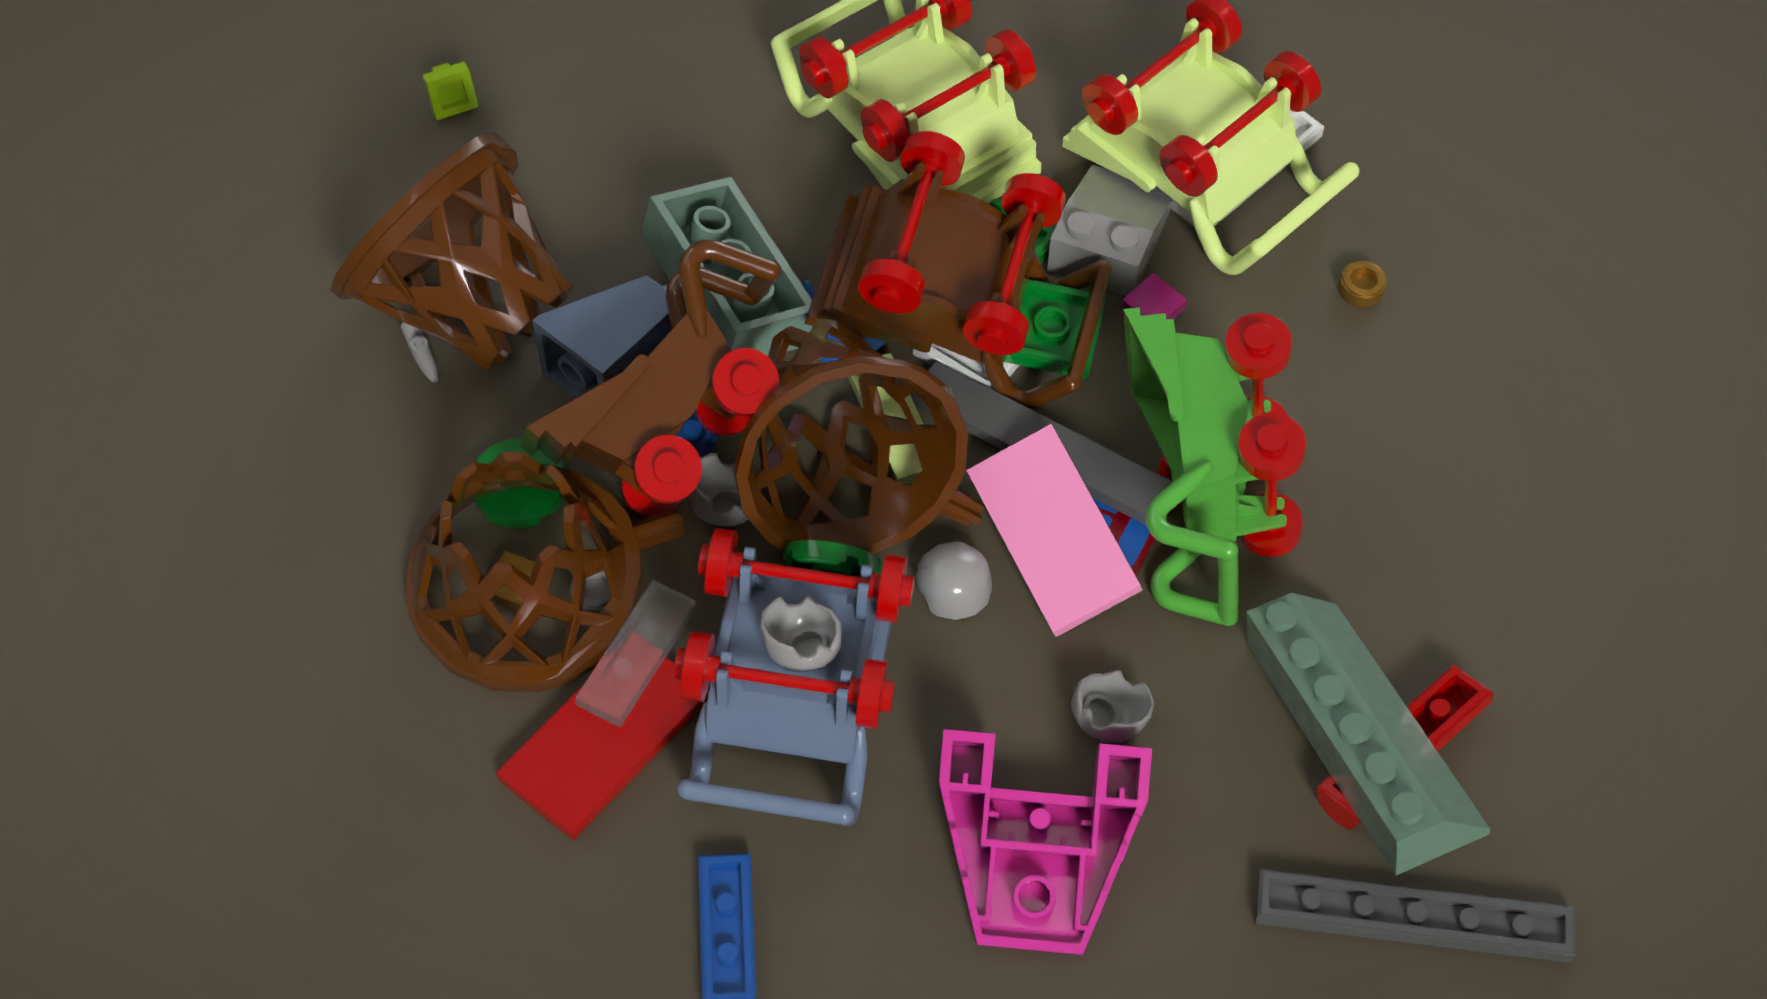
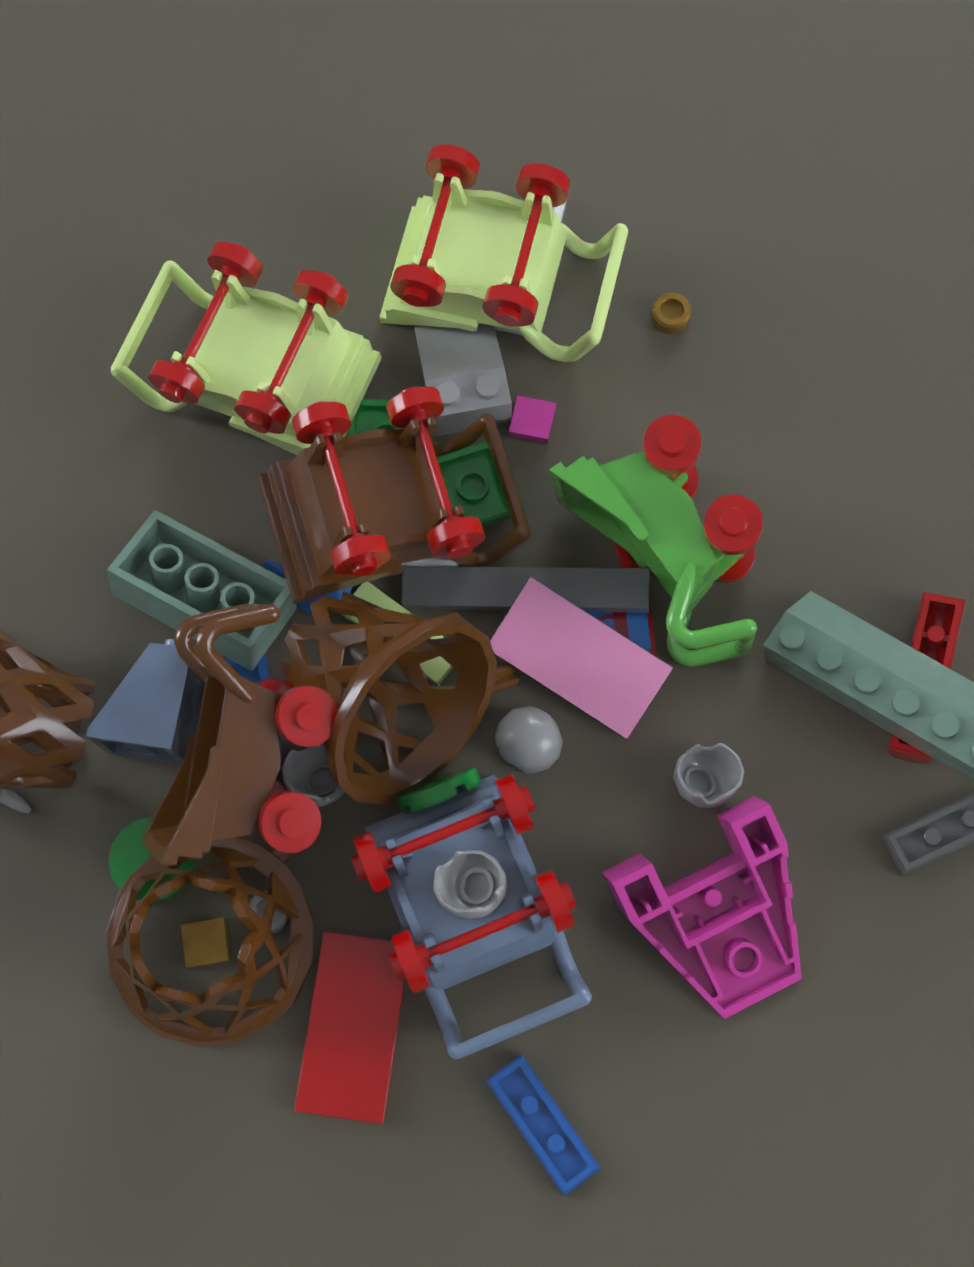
camera: 25 degrees left, 15 degrees up
clear tile [575,580,697,727] -> none

